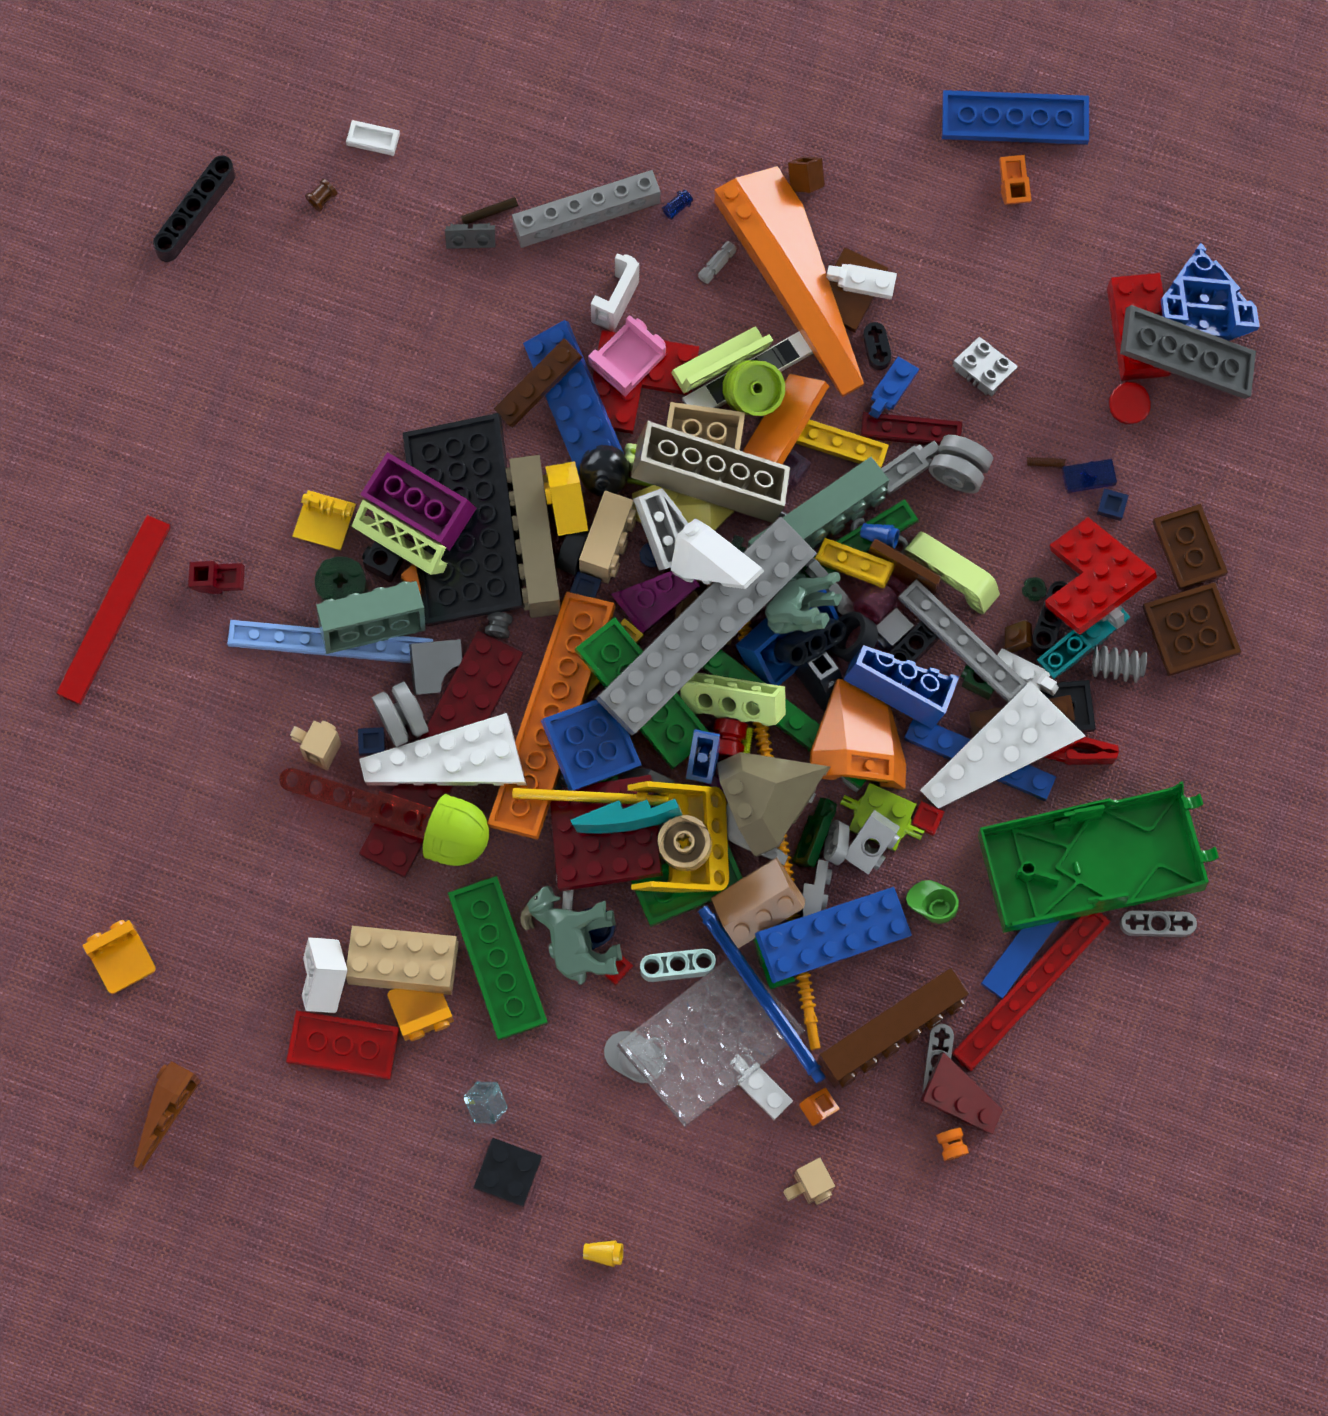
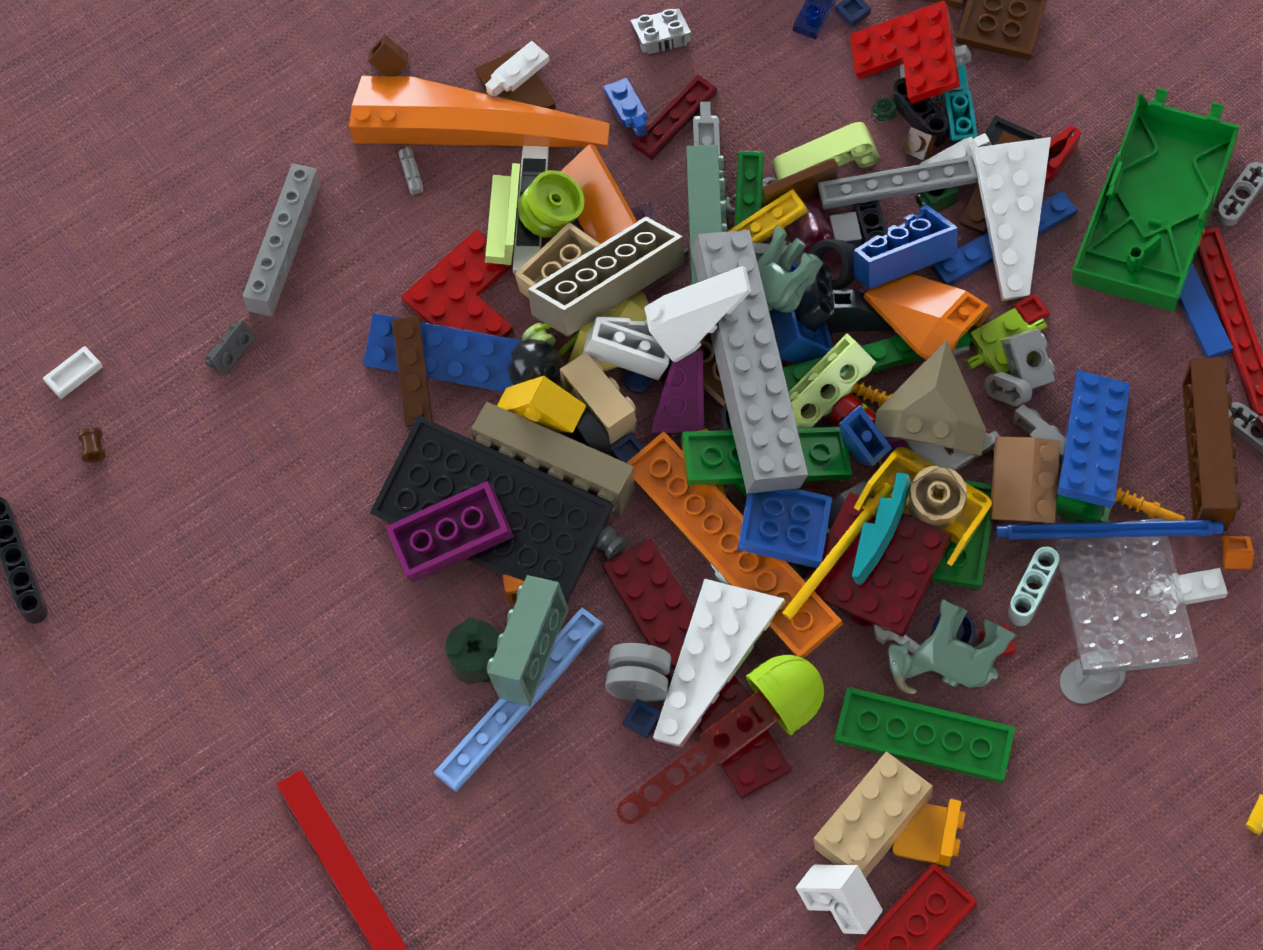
camera: 50 degrees left, 10 degrees down
dark red brick [188,561,245,594] -> none
tan brick [290,721,341,771] -> none
yellow hinge [292,490,356,551] -> none
yellowish green fence [351,499,447,575] -> none
black brick [362,541,404,583] -> none
dark grey tile [409,639,462,695] -> none
dark brown piece [461,197,518,224] -> none
clear light blue panel [463,1081,508,1124] -> none
black plate [474,1138,542,1207] -> none
bright pink panel [588,315,666,397] -> none
white panel [591,254,639,332] -> none
clear blue pin [662,189,694,220] -> none
dark green hinge [792,798,837,867] -> none
yellow plate [796,419,889,468] -> none
blue cone [860,523,900,549] -> none
black beam [863,322,891,370] -> none
bright green cap [906,880,959,924] -> none
light grey wheel [929,435,993,494] -> none
reddish brown piece [1027,457,1066,468] -> none
light grey piece [1092,645,1147,683] -> none

